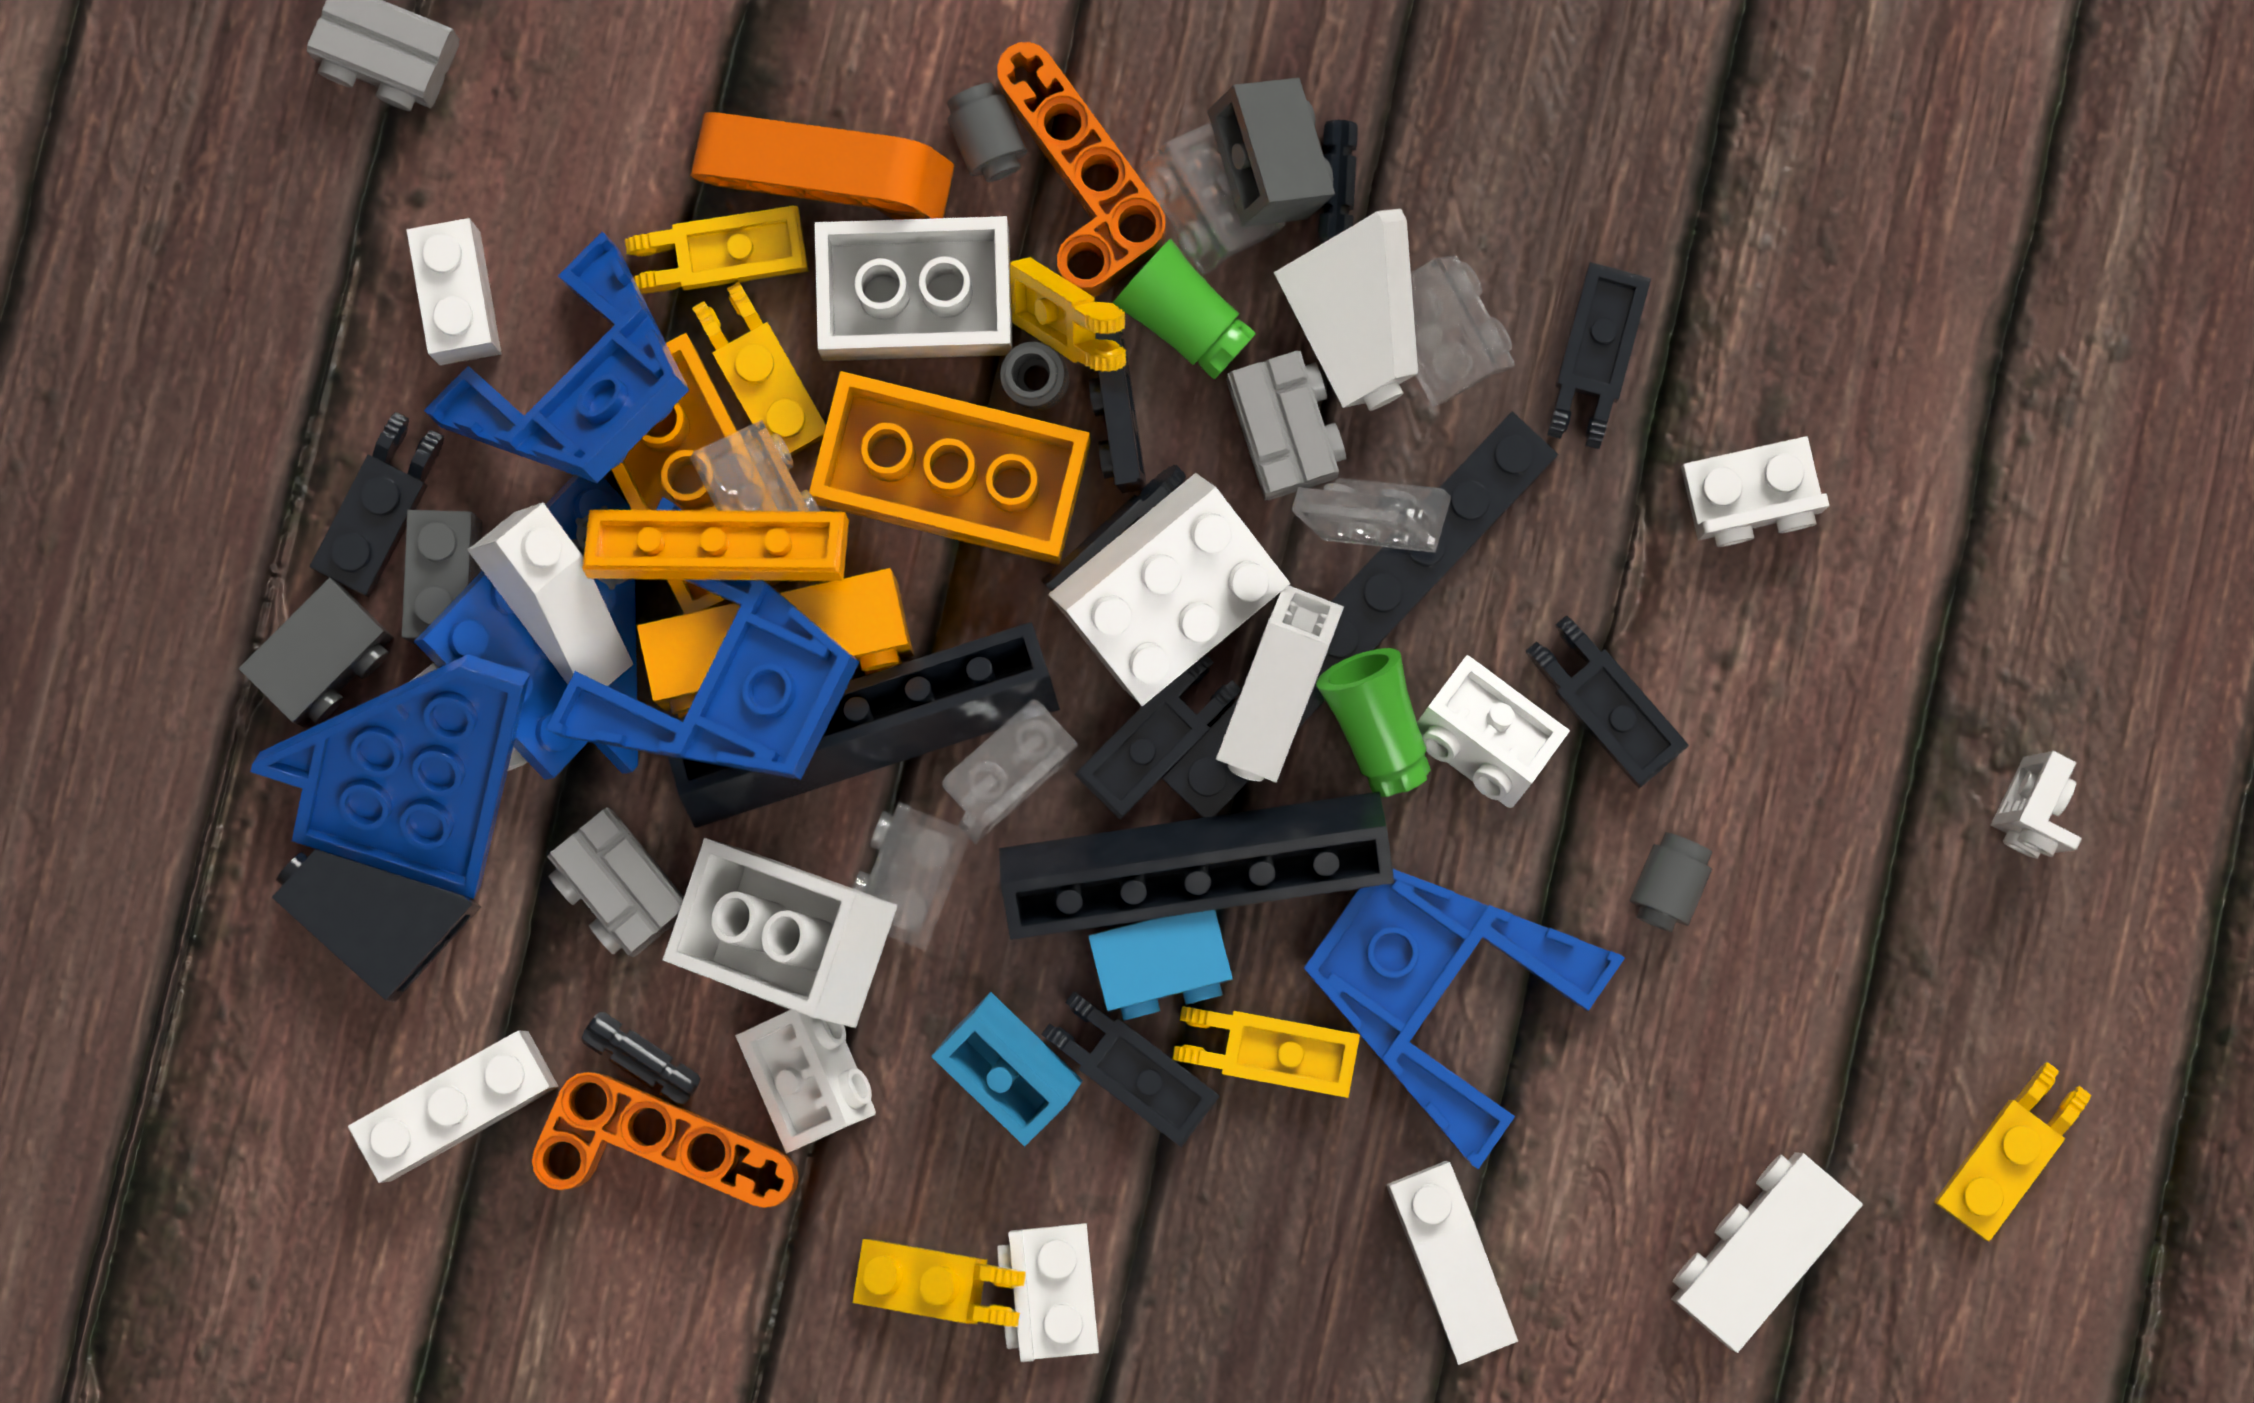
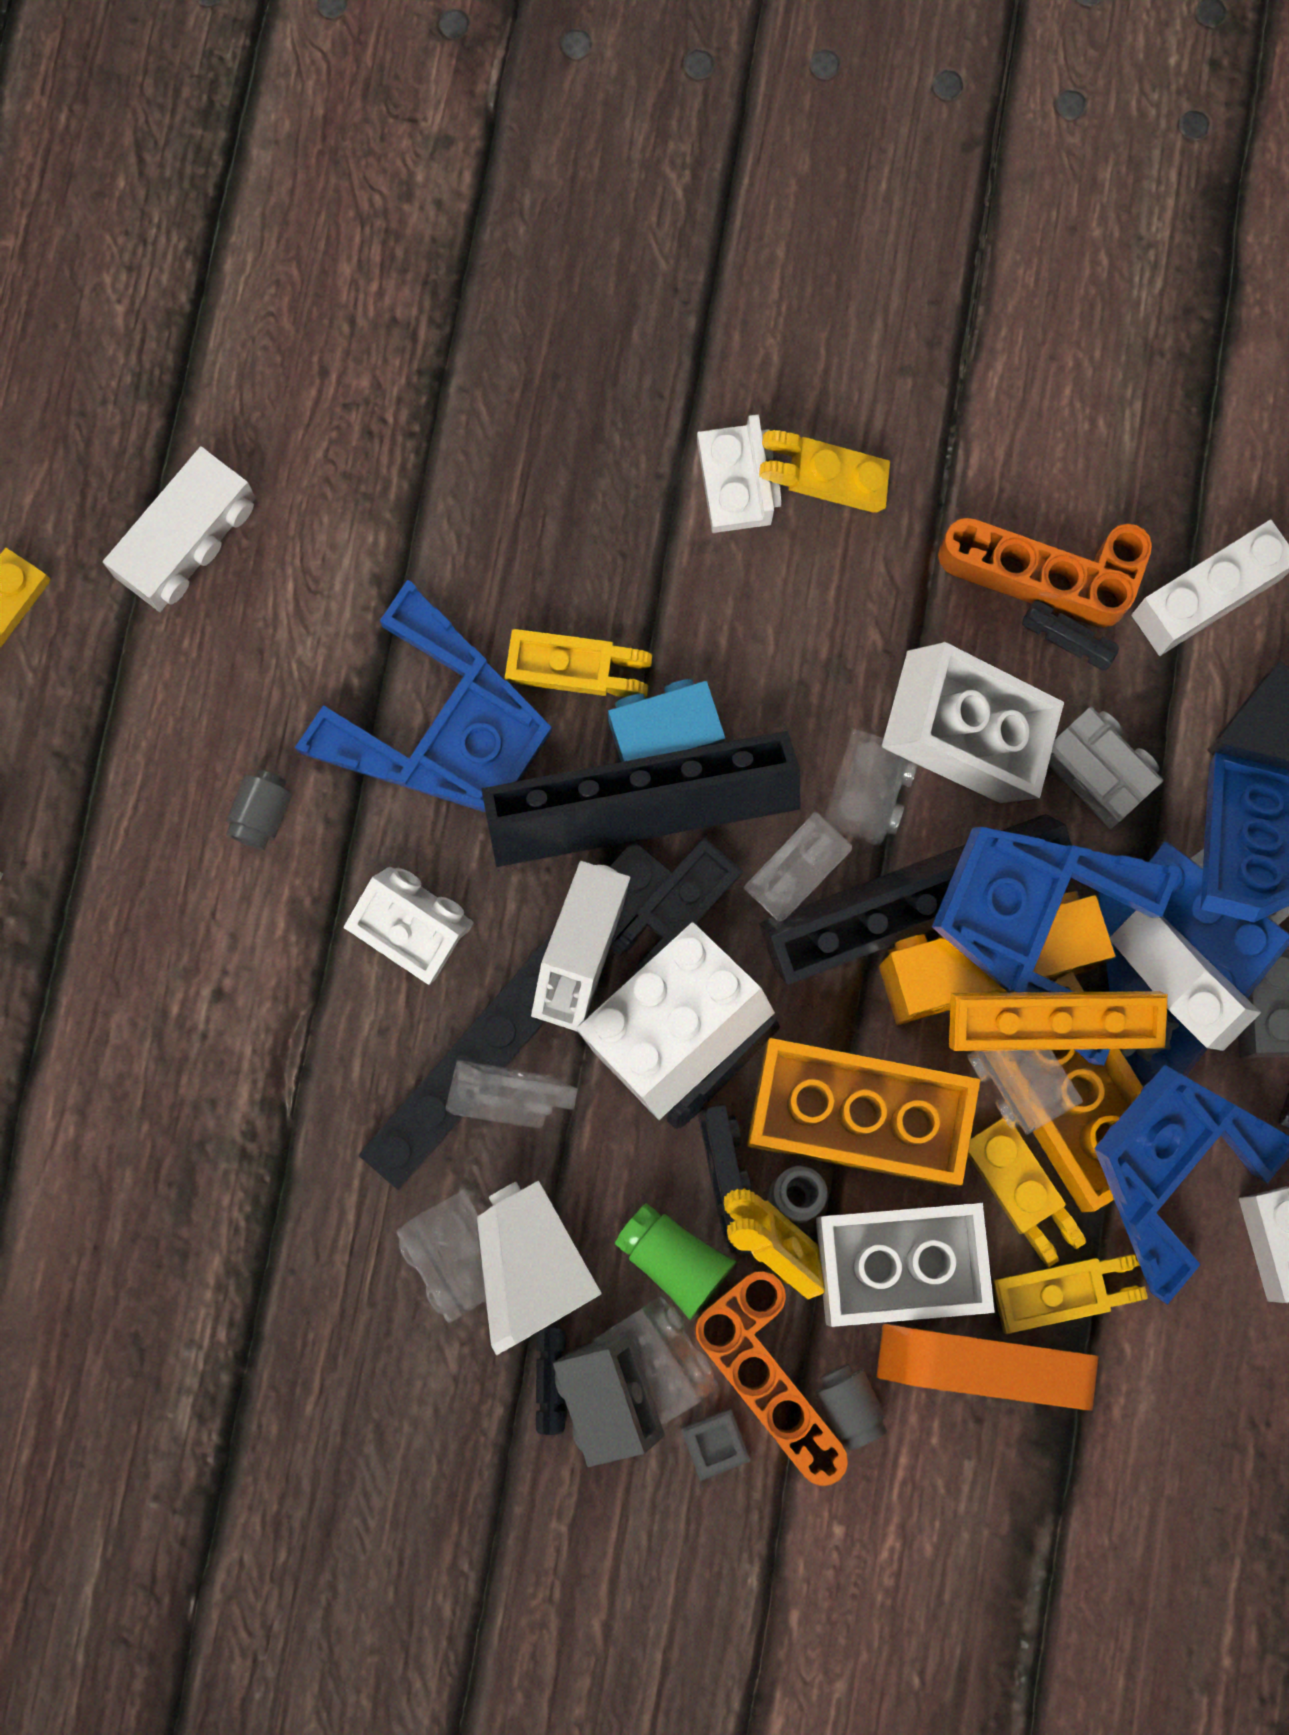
camera: 170 degrees right, 5 degrees down
white bracket [735,1009,876,1153] -> none
dark azure brick [931,992,1083,1146] -> none
black hinge [1041,992,1220,1147] -> none
light grey brick [1227,351,1346,500] -> none
bright green plant [1316,648,1431,797] -> none
white slope [1386,1161,1518,1365] -> none
black hinge [1526,616,1689,789] -> none
black hinge [1547,262,1651,449] -> none
white bracket [1681,436,1830,547] -> none
none -> dark grey tile [681,1408,750,1481]

